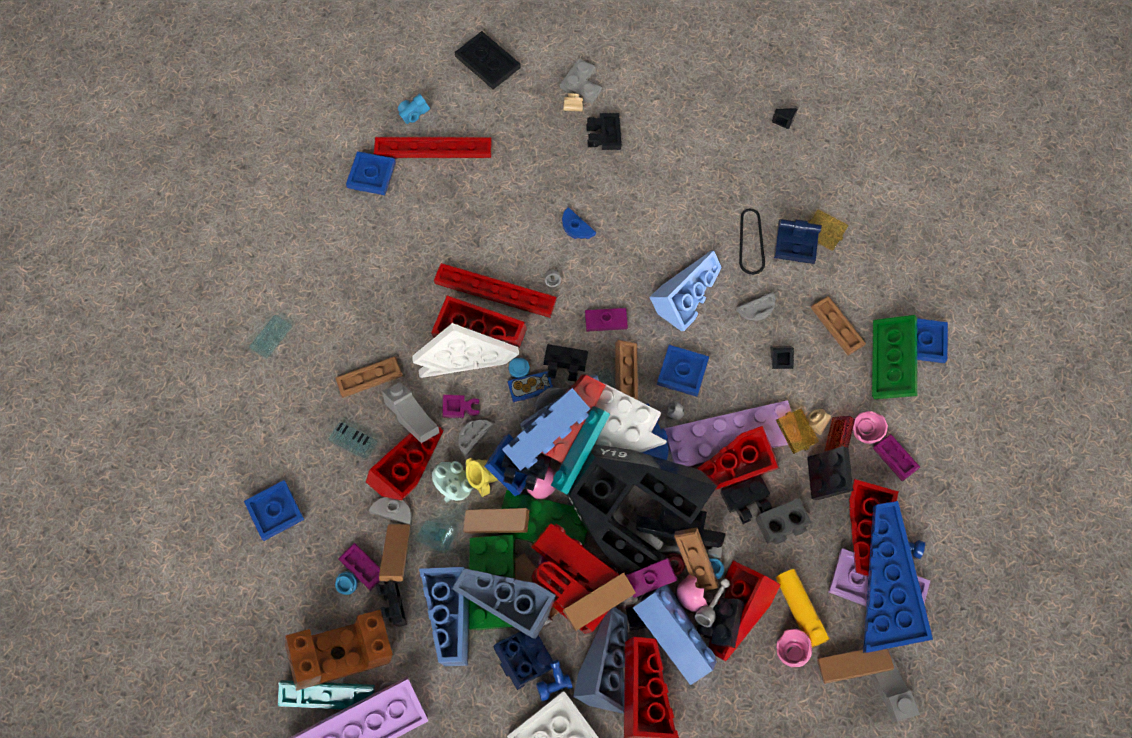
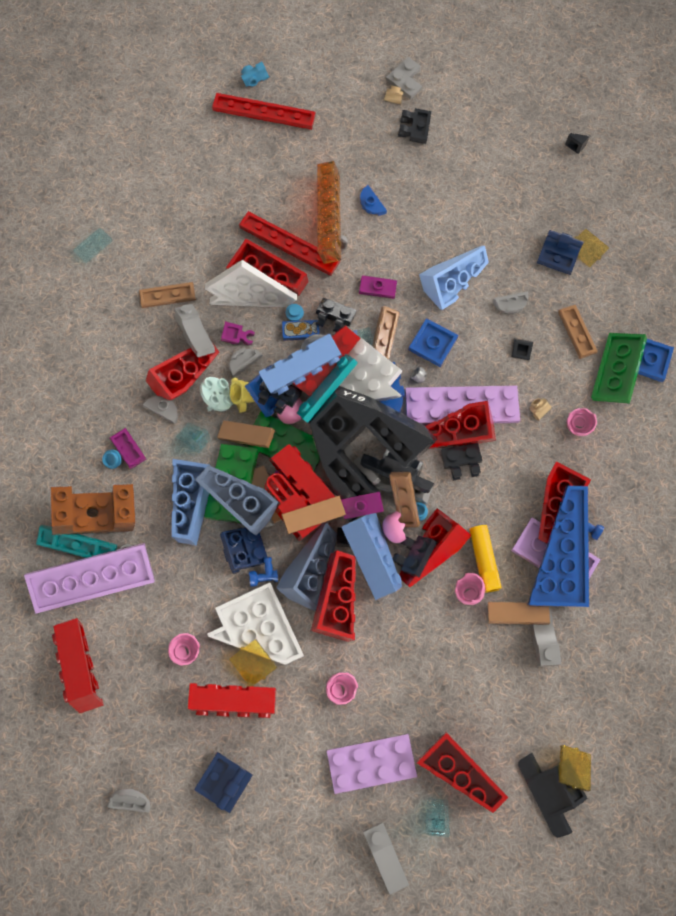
camera: 10 degrees right, 5 degrees up
blue plate [244,480,305,541] -> none
clear light blue tile [329,421,378,460] -> none
blue plate [346,151,396,195] -> none
black plate [376,580,407,627] -> none
medium nougat tile [379,524,411,581] -> none
black plate [455,31,520,90] -> none
dark red plate [666,553,685,576] -> none
light grey hinge [695,579,730,627] -> none
black piece [739,208,765,275] -> none
dark grey brick [756,498,811,544] -> none
clear yellow piece [776,408,819,454] -> none
black plate [807,446,853,500] -> none
clear red plate [824,416,855,452] -> none
magenta plate [873,434,920,482] -> none
none -> clear orange brick [317,161,341,264]

